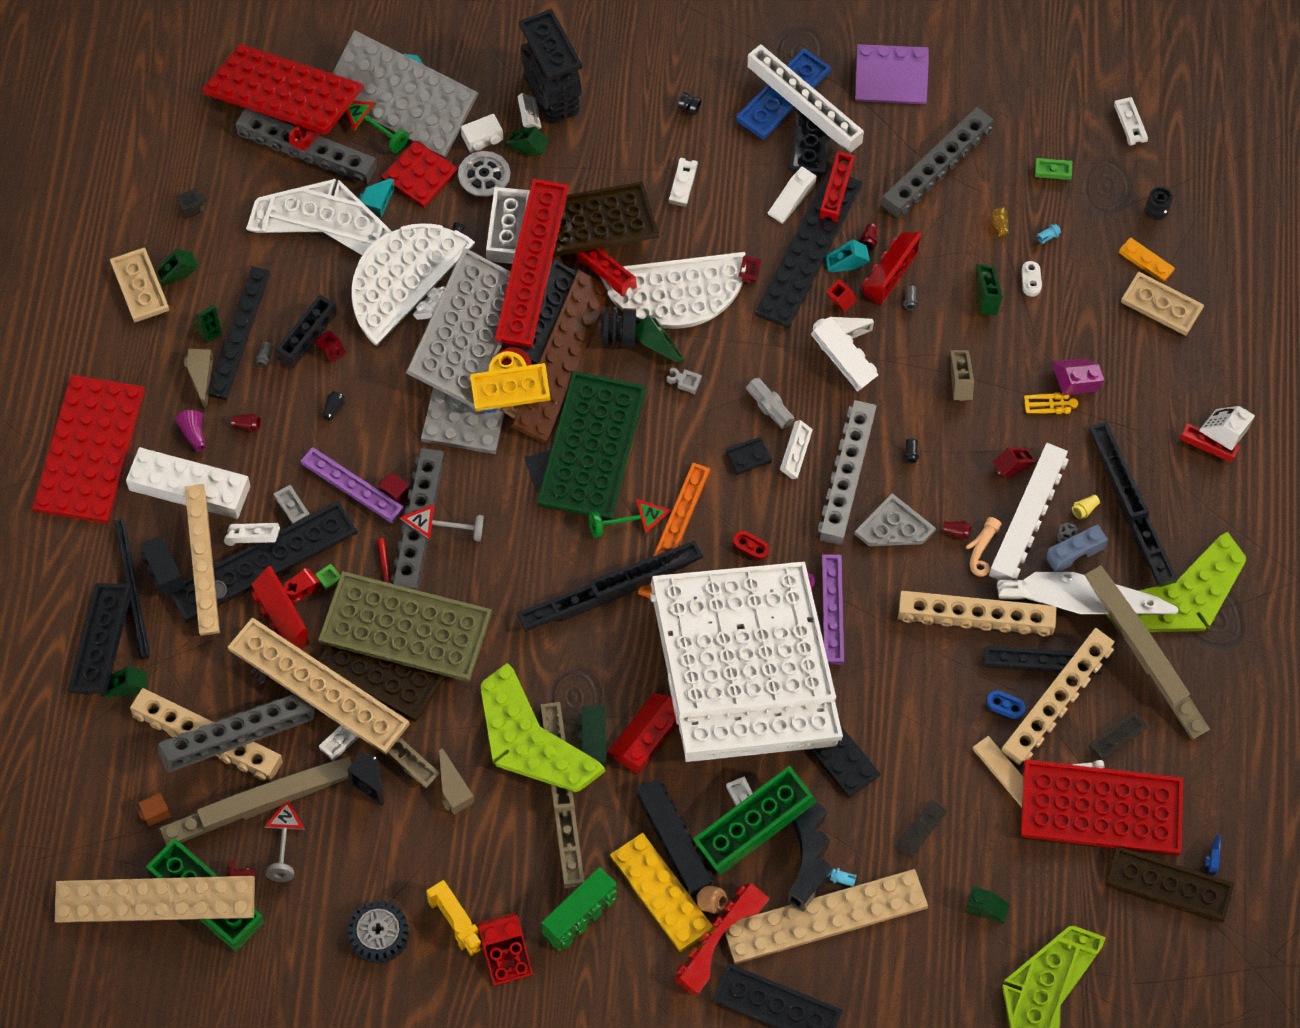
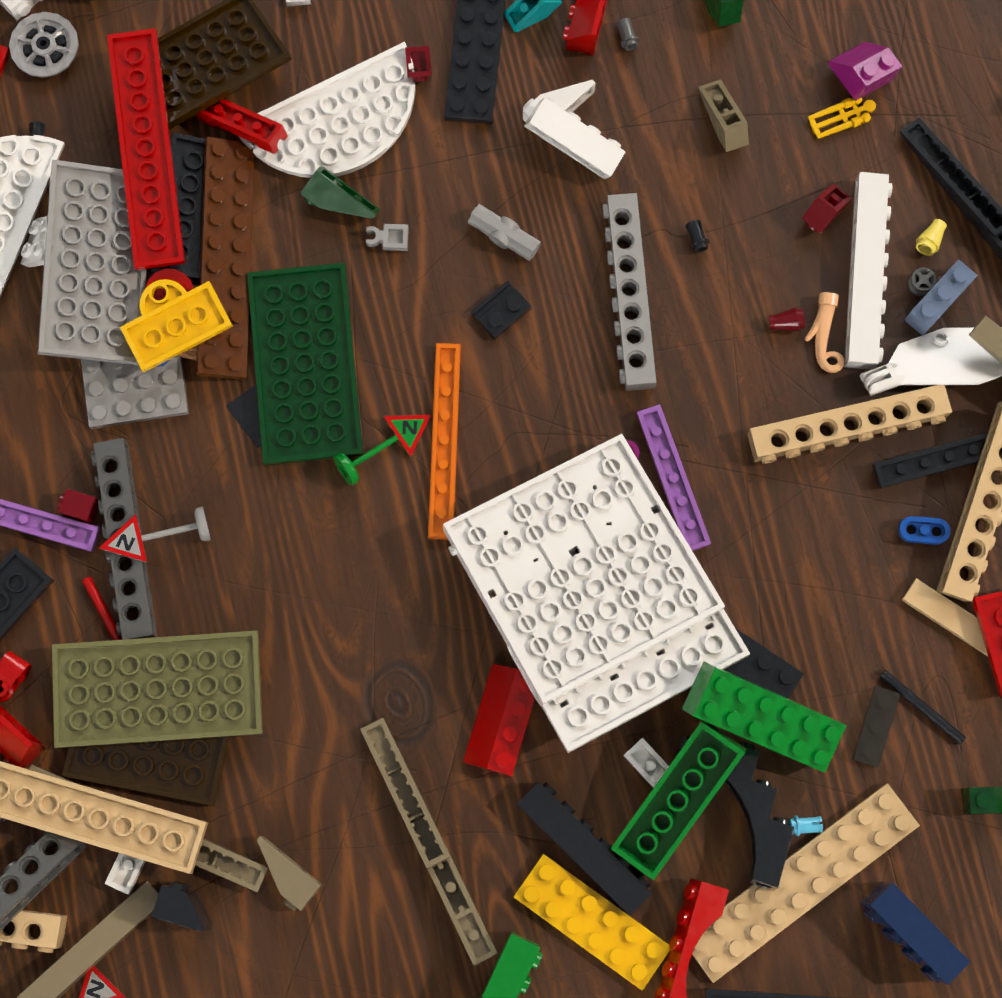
camera: 15 degrees left, 15 degrees up
bright green plate [315,564,341,591] -> none
lime wing [481,663,606,792] -> none
white brick [486,187,530,264] -> none
black slope [517,541,703,632] -> none
clear green brick [578,706,606,769] -> none
black wheel [601,307,636,348] -> none
medium nougat head [697,885,728,914] -> none
red plate [733,531,769,561] -> none
white plate [780,420,813,479] -> none
red brick [826,279,858,312] -> none
light grey plate [854,493,936,546] -> none
none -> green brick [682,661,847,773]
none -> dark blue brick [861,881,970,985]
none -> black bar [880,670,966,745]

